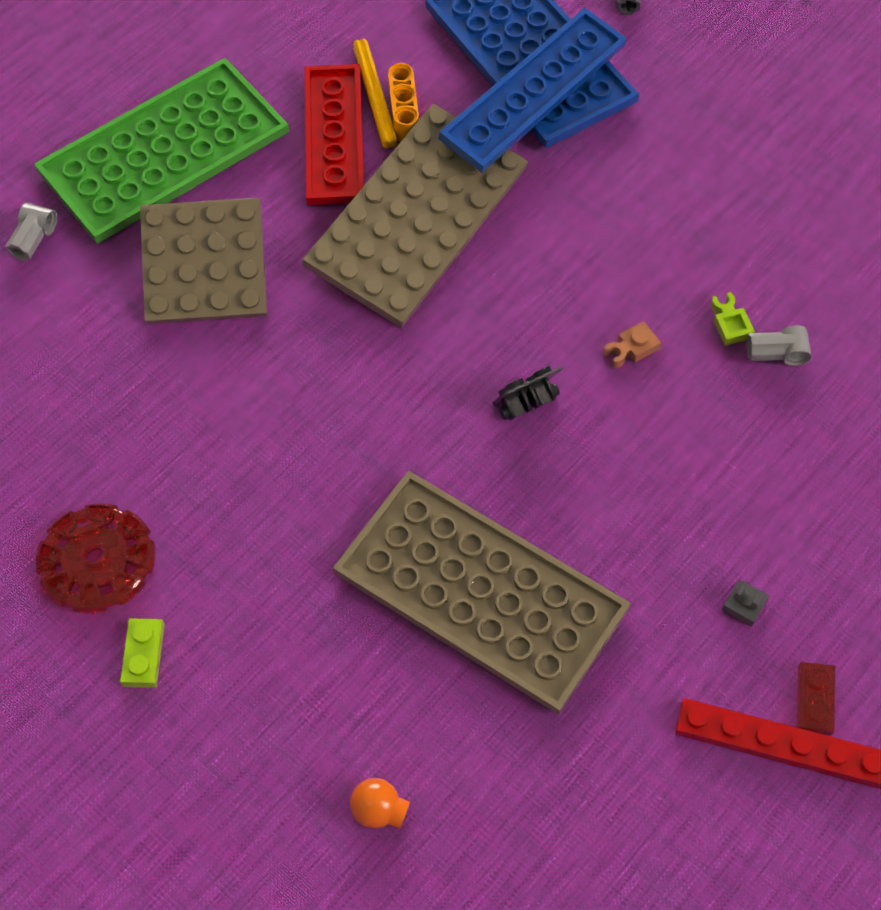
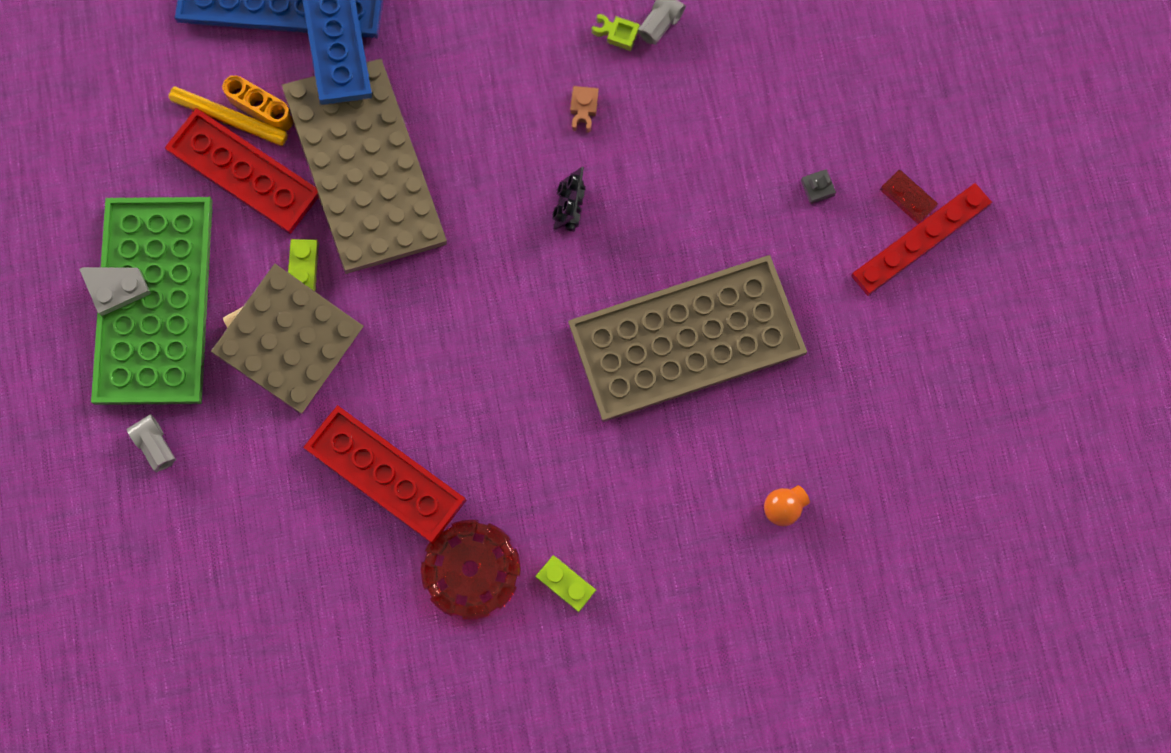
camera: 50 degrees left, 15 degrees up
none -> light grey wing [79,267,151,316]
none -> lime plate [288,239,319,291]
none -> red plate [303,405,467,544]

